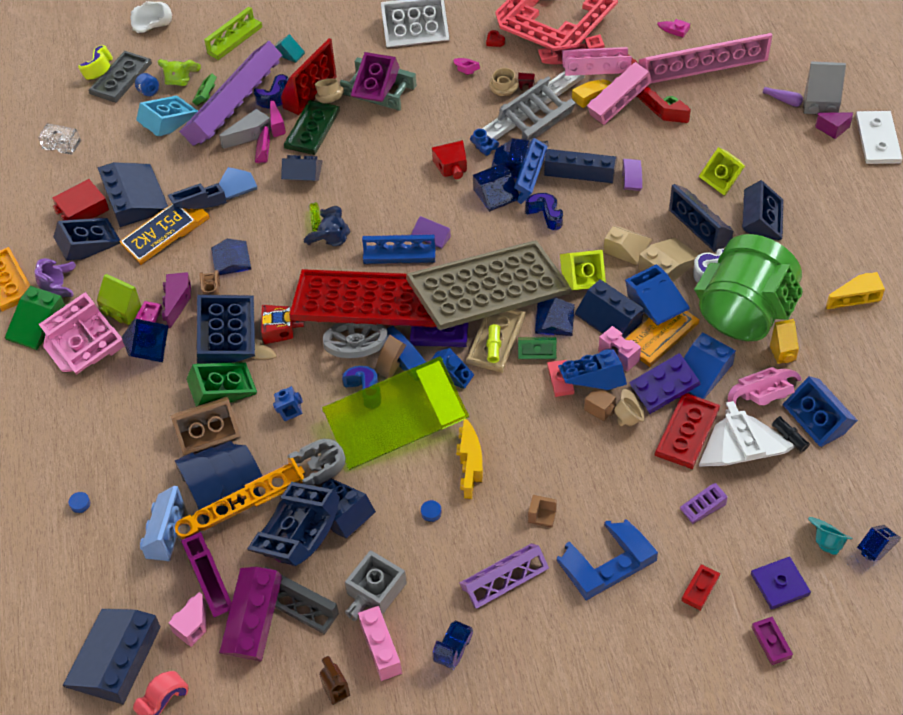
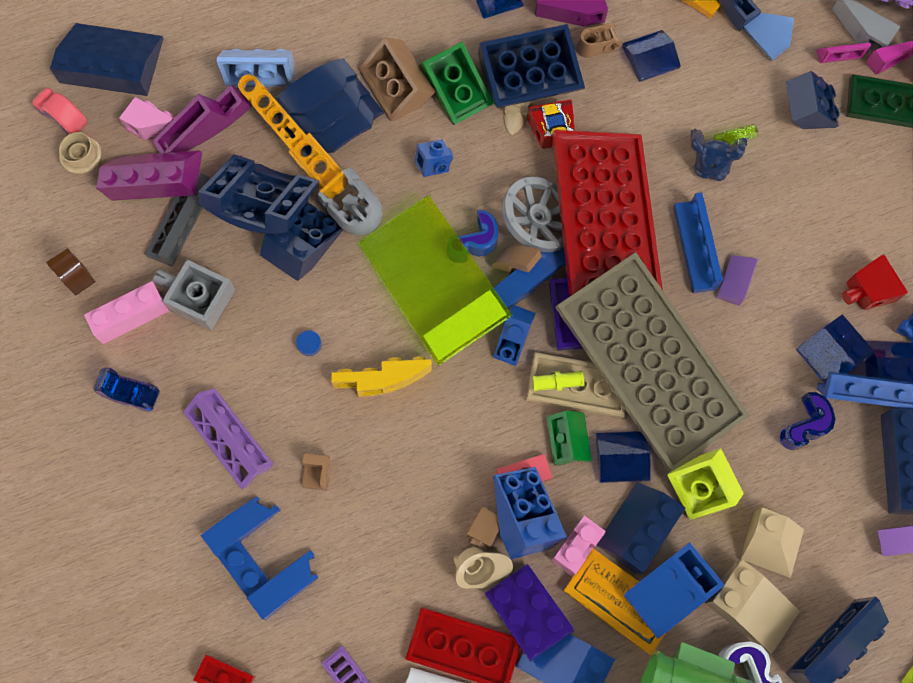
camera: 75 degrees right, 20 degrees up
none -> tan piece [59,132,102,175]

